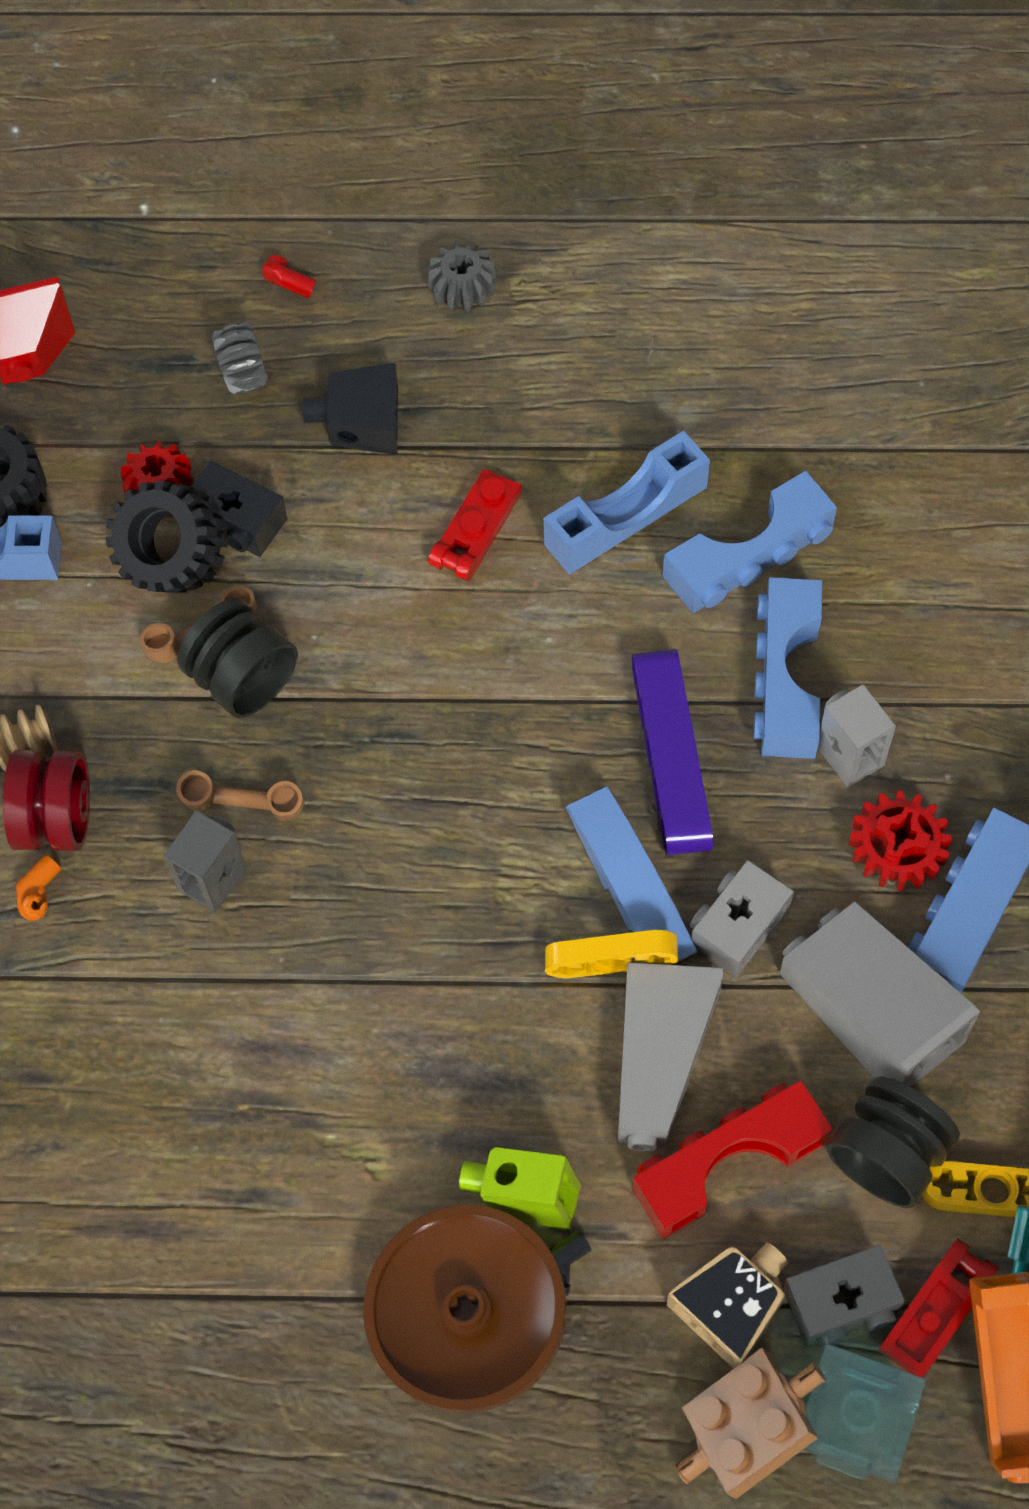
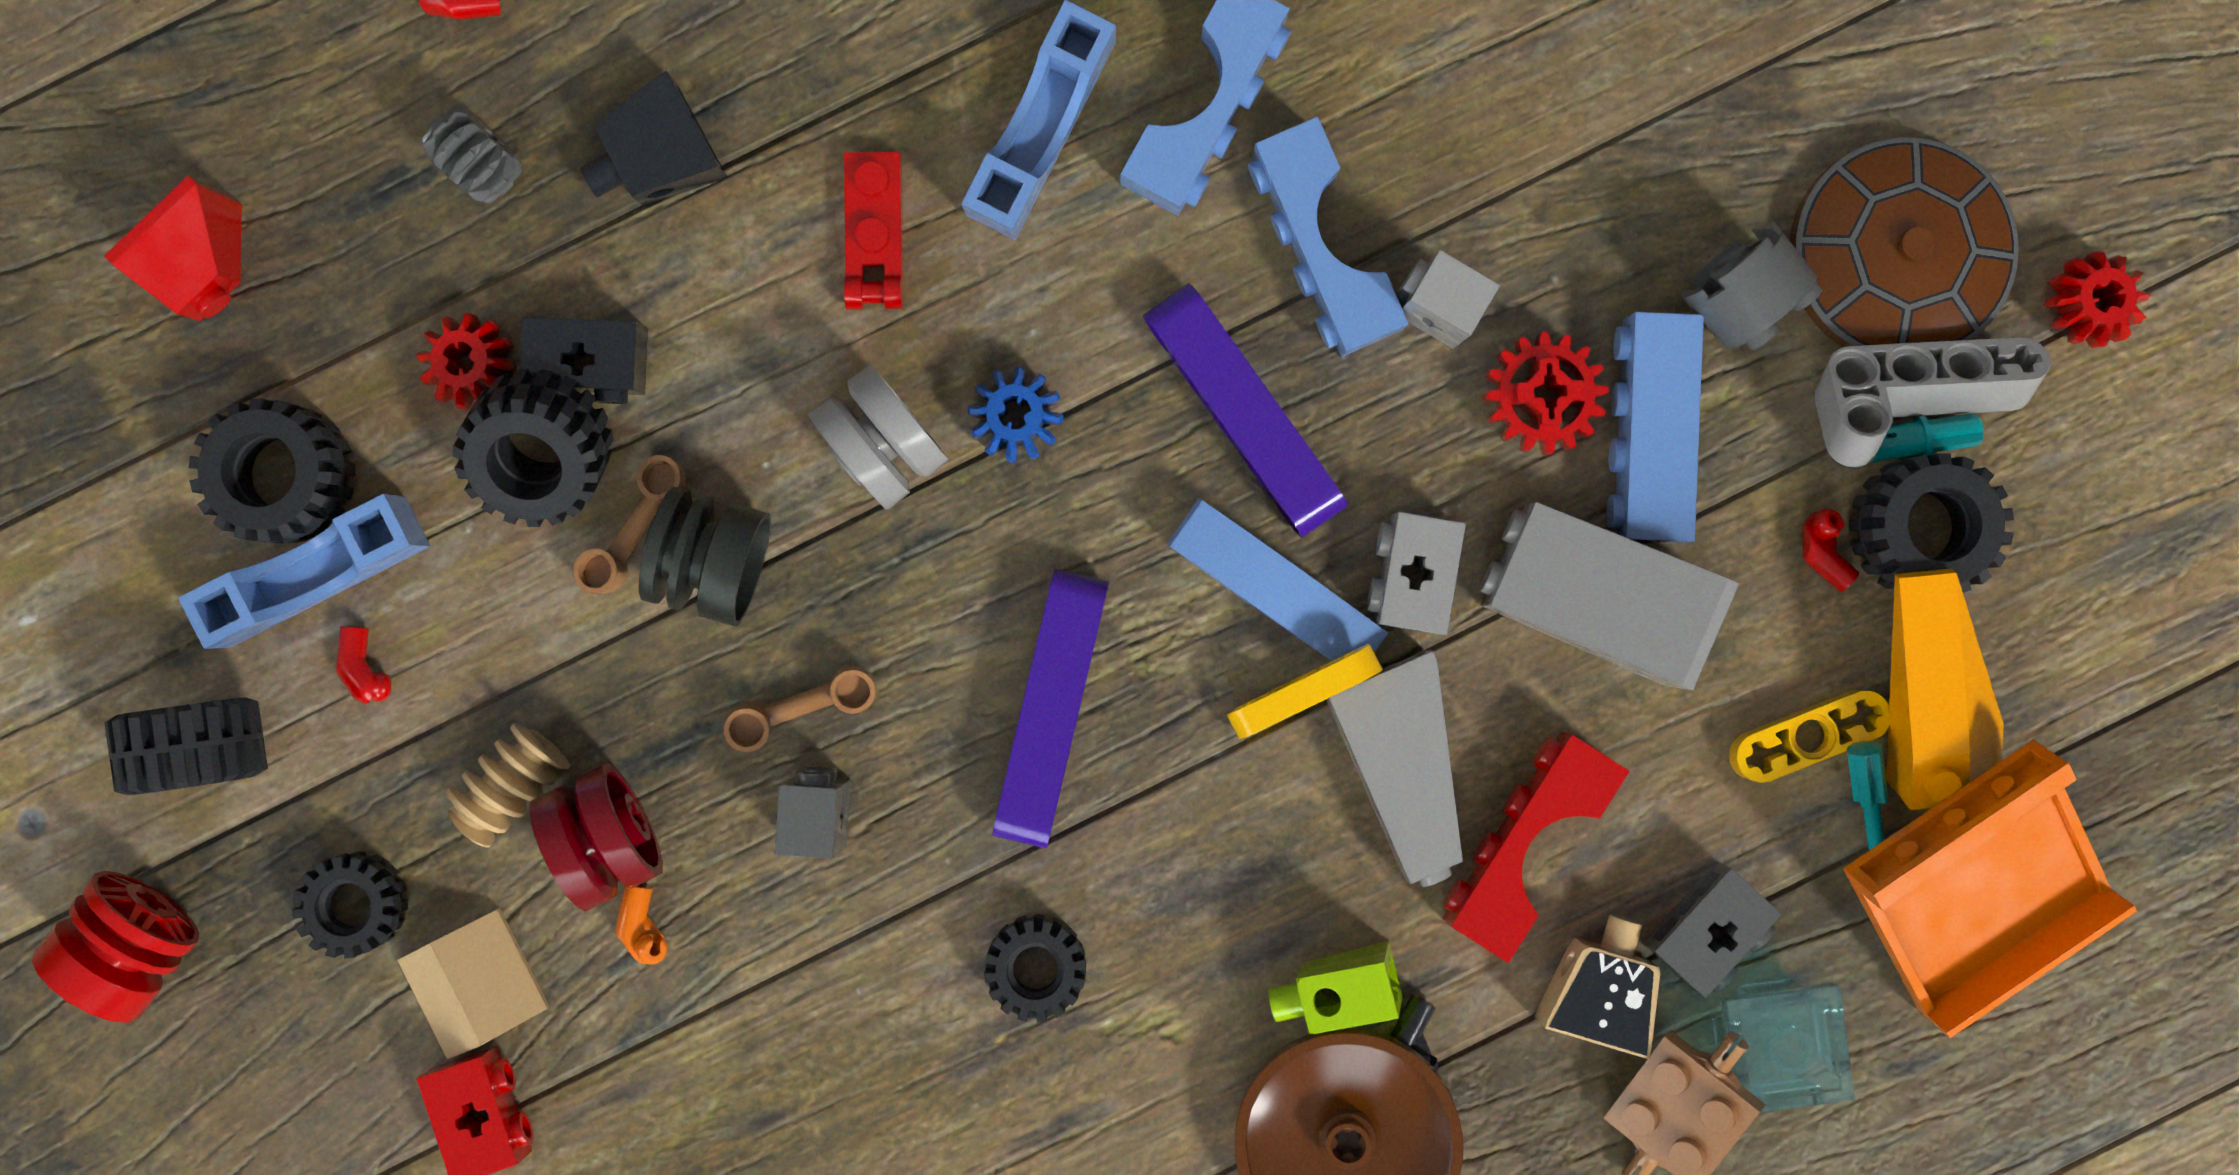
camera: 25 degrees left, 25 degrees up
pearl dark grey wheel [826,1076,960,1209] -> none
red plate [878,1238,999,1381] -> none
none -> light grey wheel [807,363,949,510]
none -> blue gear [967,366,1064,463]
none -> black tyre [984,914,1087,1023]
none -> dark purple beam [992,568,1109,849]

